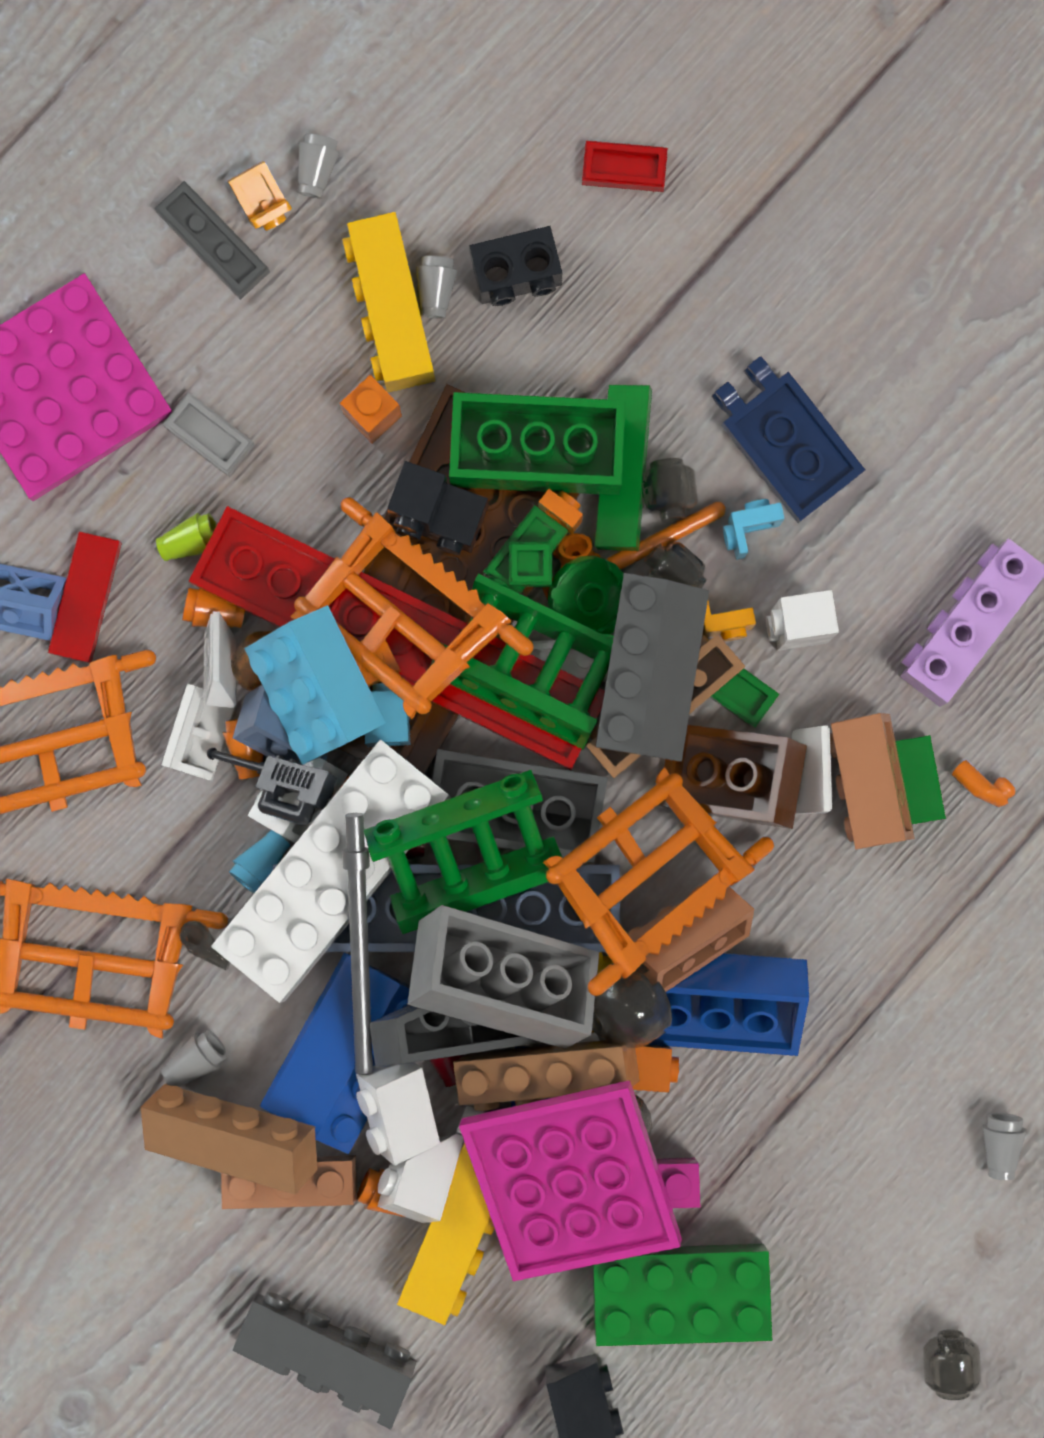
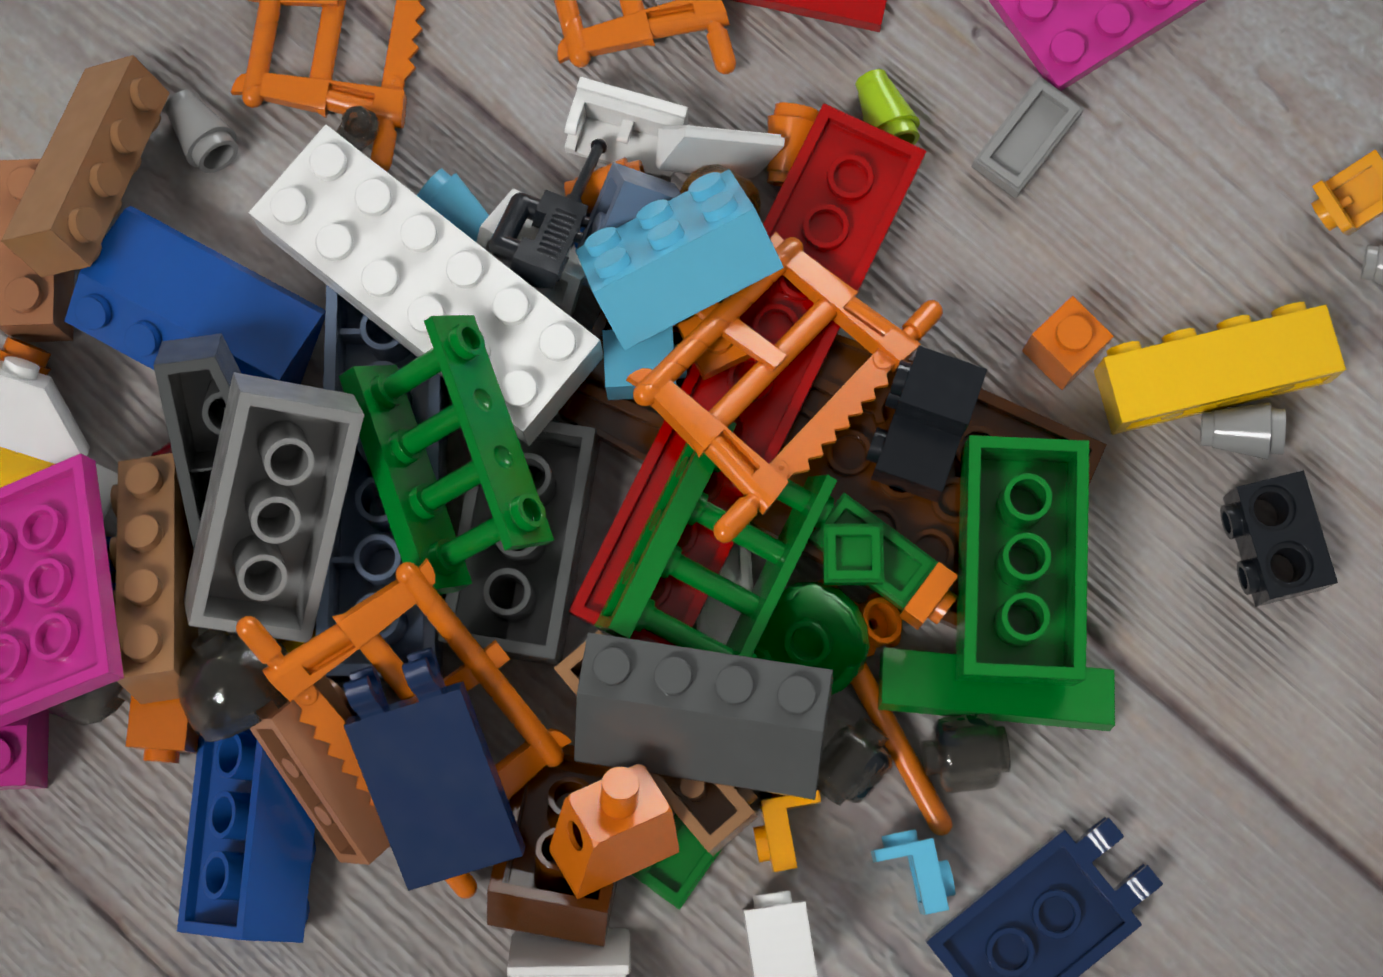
camera: 90 degrees right, 5 degrees down
dark grey tile [154,181,270,300] -> none
flat silver bar [342,812,373,1074] -> none
white brick [356,1062,440,1166] -> none
none -> dark blue tile [343,647,525,891]
none -> orange torso [549,764,679,900]

